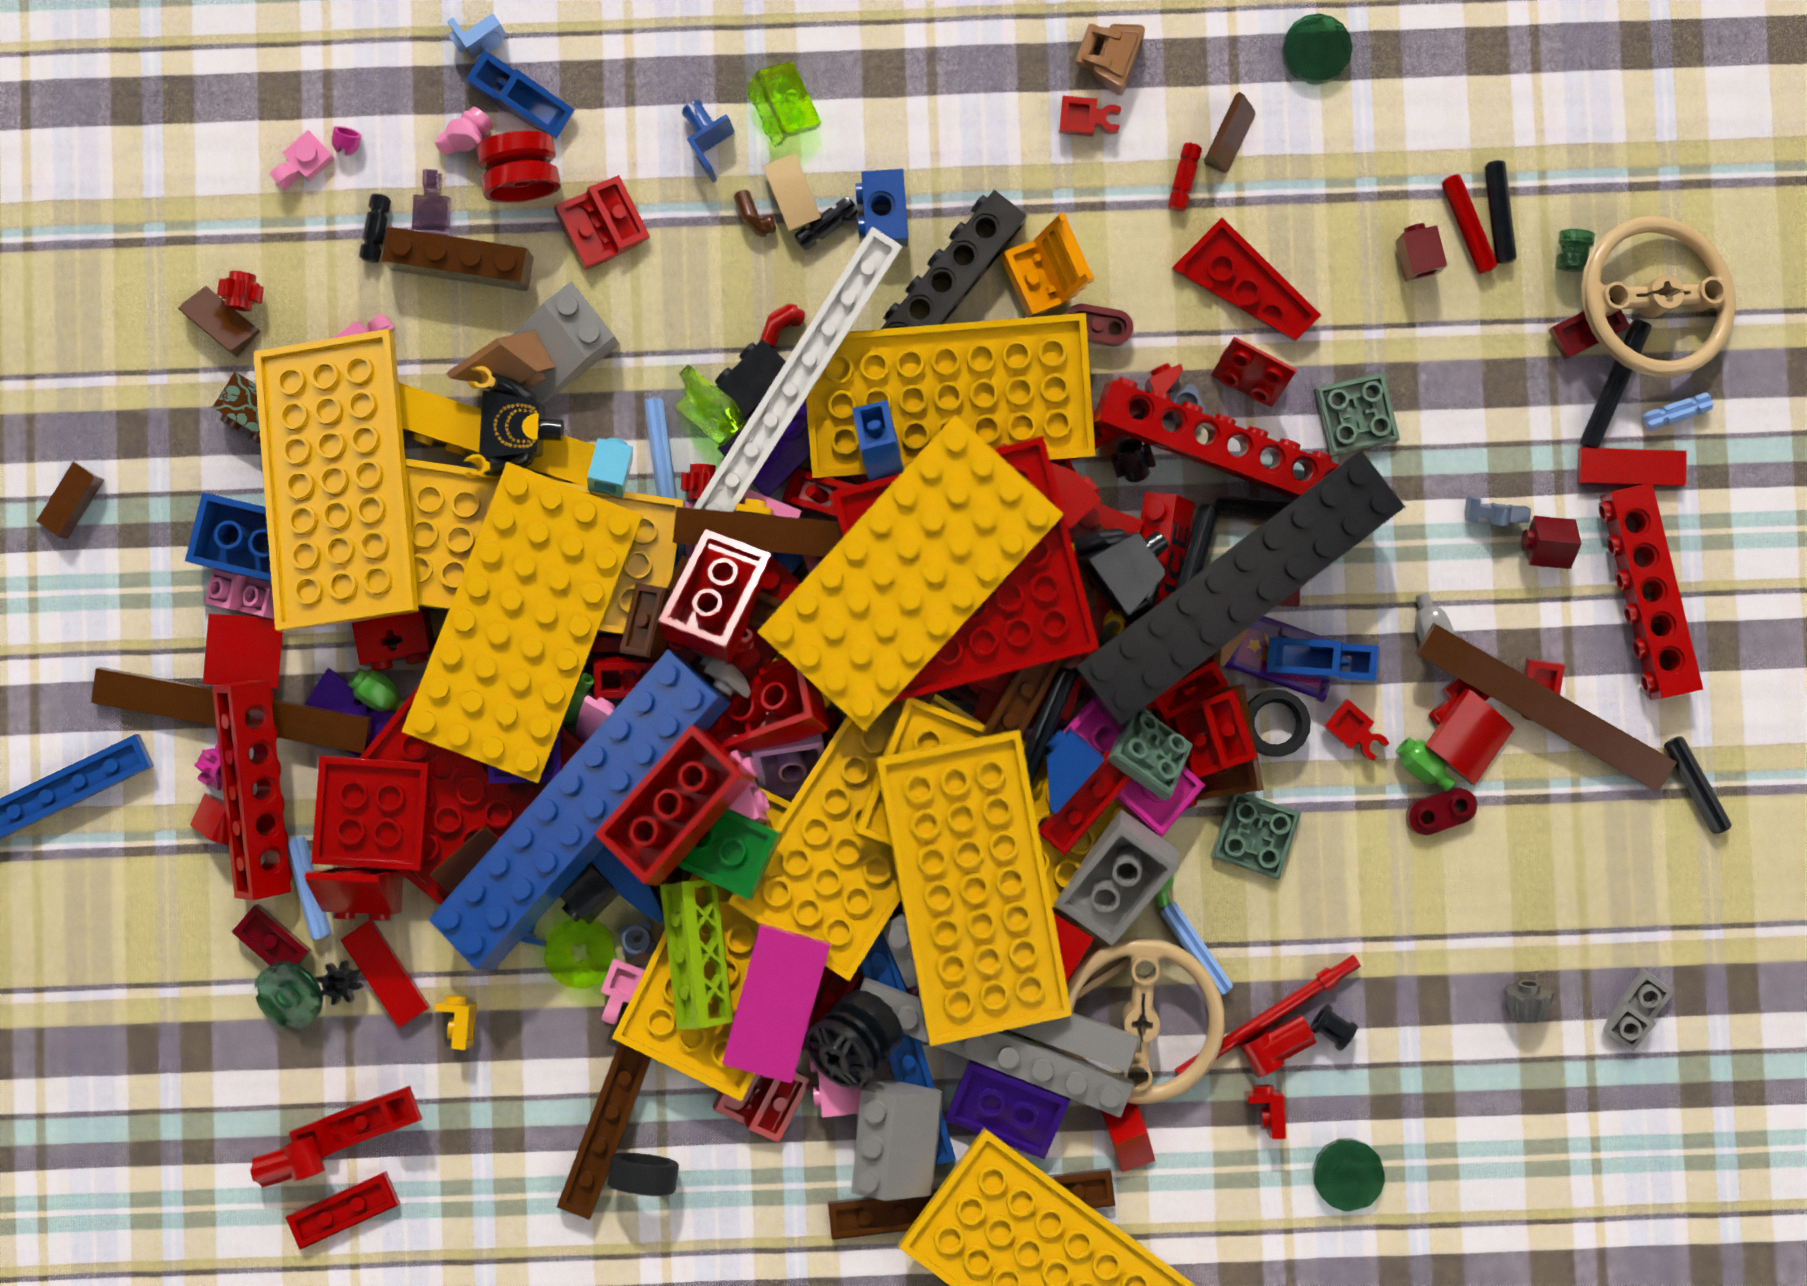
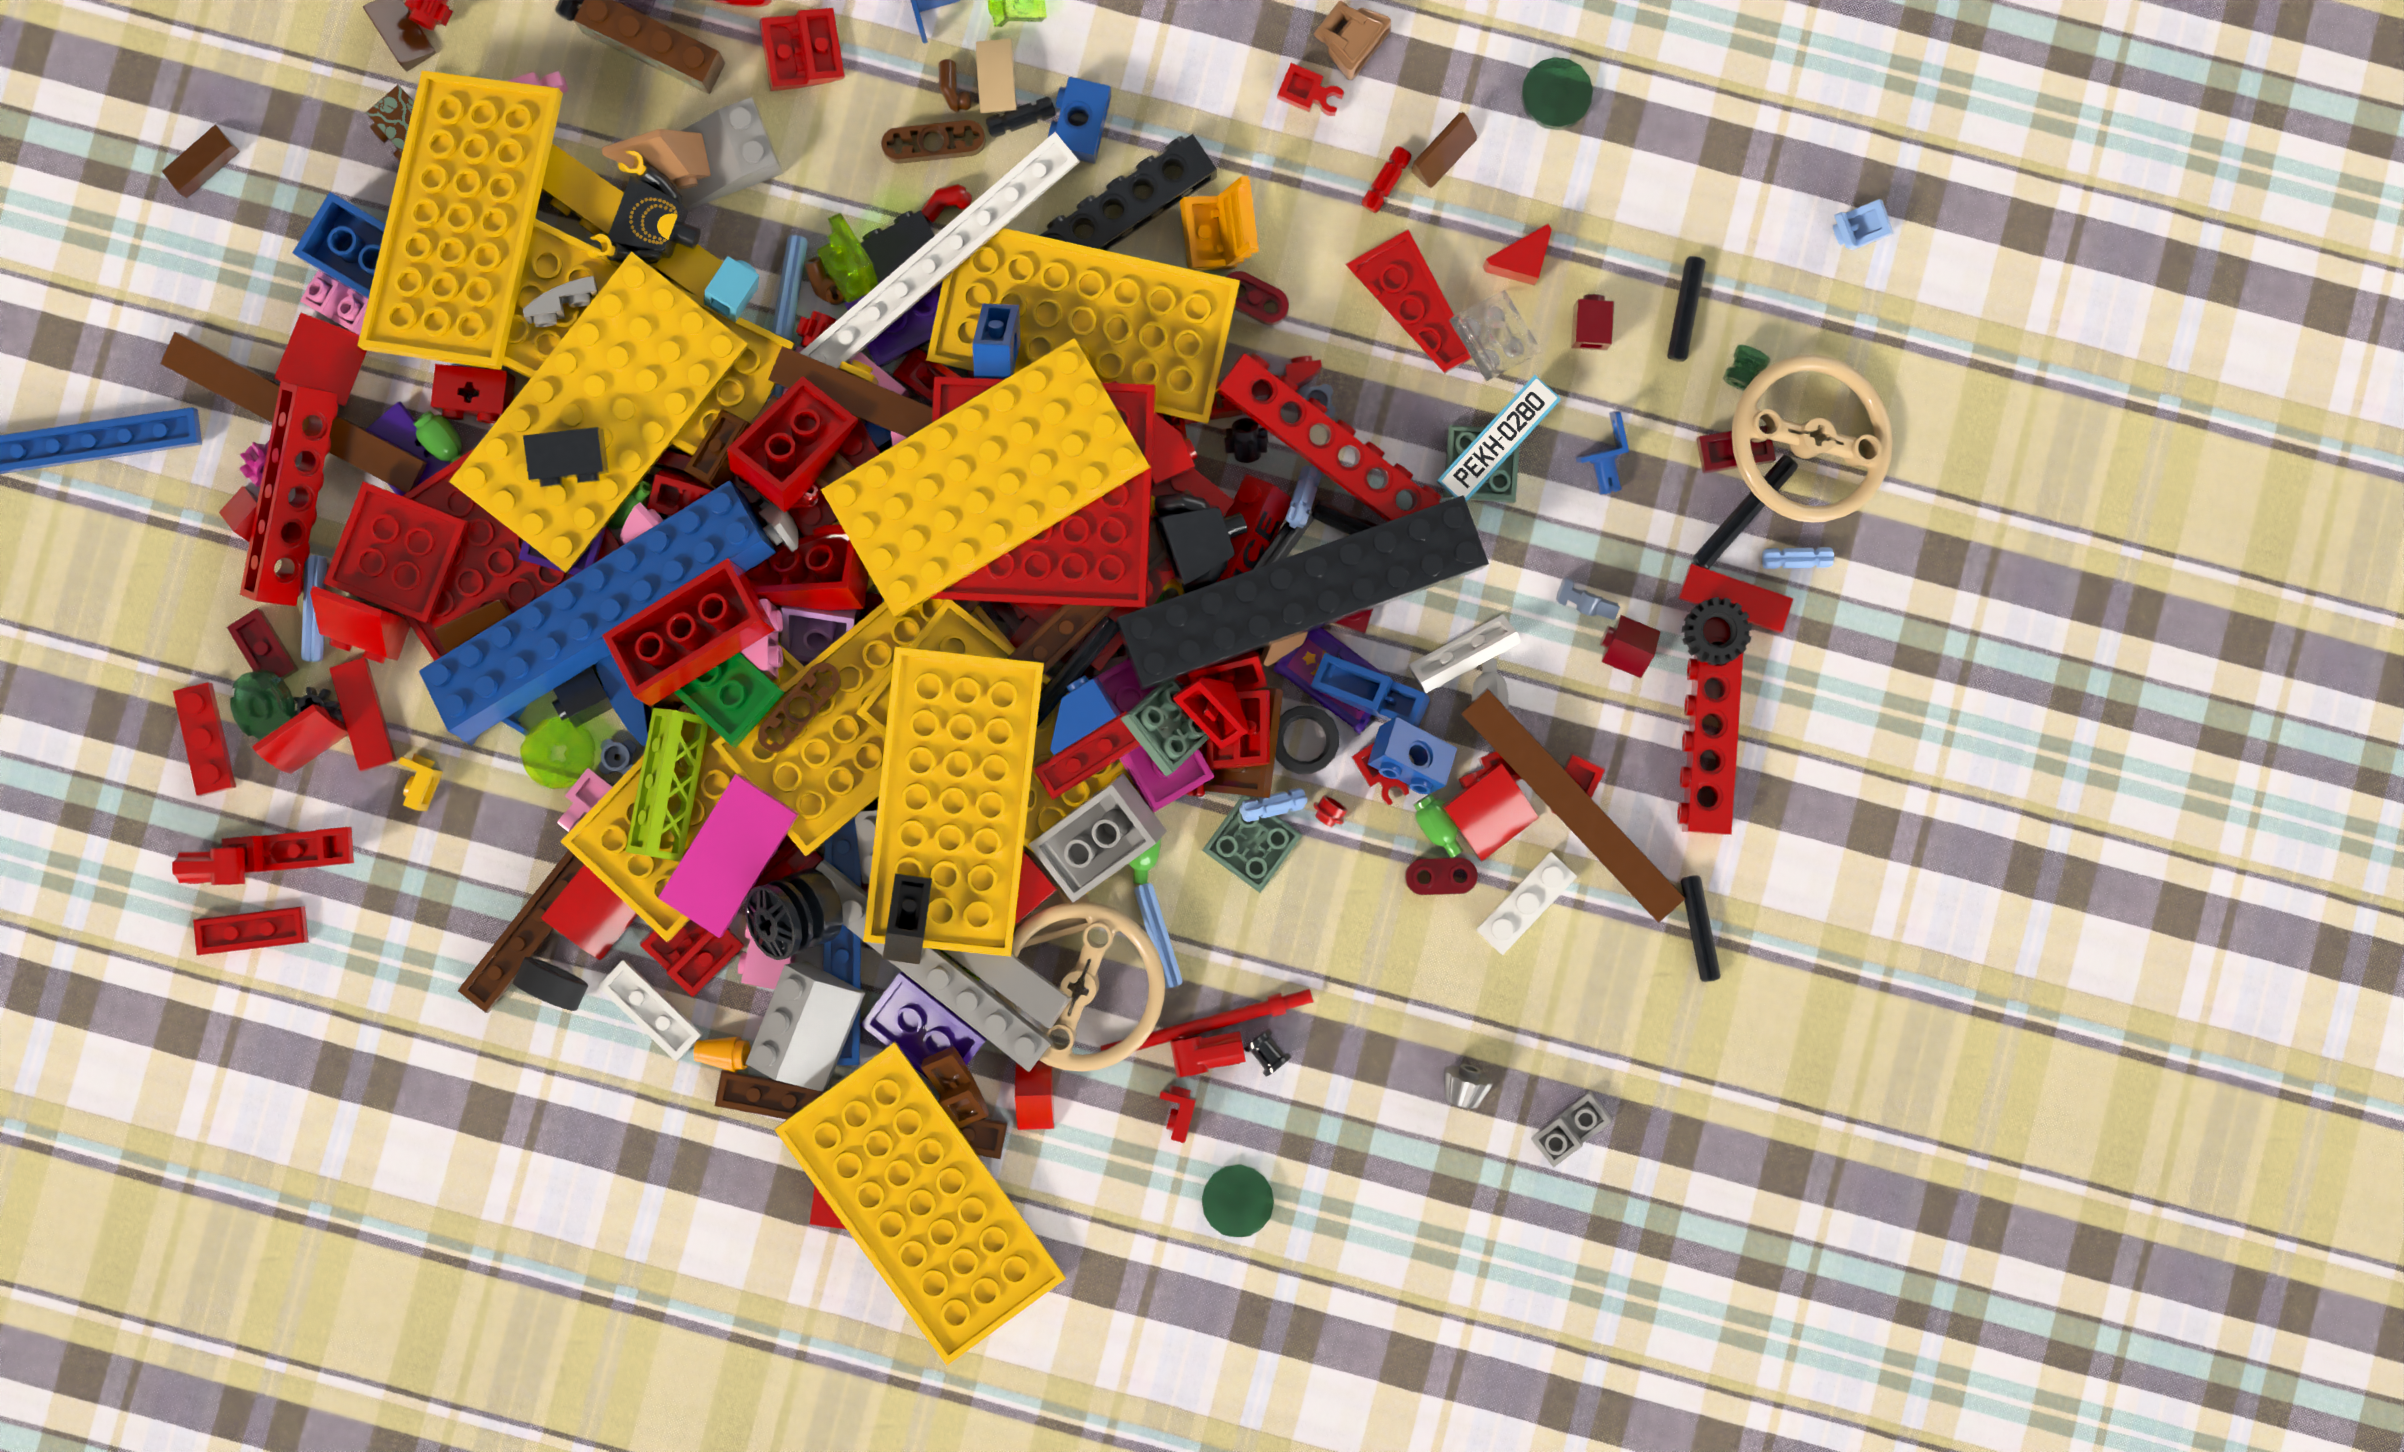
camera: 15 degrees right, 0 degrees up
red hinge [1211,336,1297,408] -> none
red axle [1442,174,1497,274] -> none
none -> red plate [173,682,236,796]
none -> red slope [251,704,348,774]
none -> light grey slope [523,276,598,327]
none -> black brick [523,427,609,487]
none -> red slope [541,864,638,961]
none -> white plate [597,960,704,1062]
none -> light orange cone [694,1036,751,1073]
none -> reddish brown beam [758,663,841,753]
none -> reddish brown arm [804,257,847,305]
none -> reddish brown beam [881,120,986,164]
none -> black slope [882,873,932,964]
none -> reddish brown slope [921,1046,989,1128]
none -> red slope [1173,677,1249,749]
none -> light blue axle [1239,788,1308,822]
none -> light blue axle [1286,465,1322,528]
none -> red plate [1313,795,1348,827]
none -> brick [1368,717,1457,795]
none -> white plate [1408,614,1521,693]
none -> tile [1436,375,1561,502]
none -> clear plate [1449,290,1542,381]
none -> white plate [1475,852,1577,955]
none -> red slope [1483,224,1552,286]
none -> blue bracket [1575,411,1629,495]
none -> black tyre [1681,597,1752,665]
none -> light blue bracket [1833,199,1894,250]

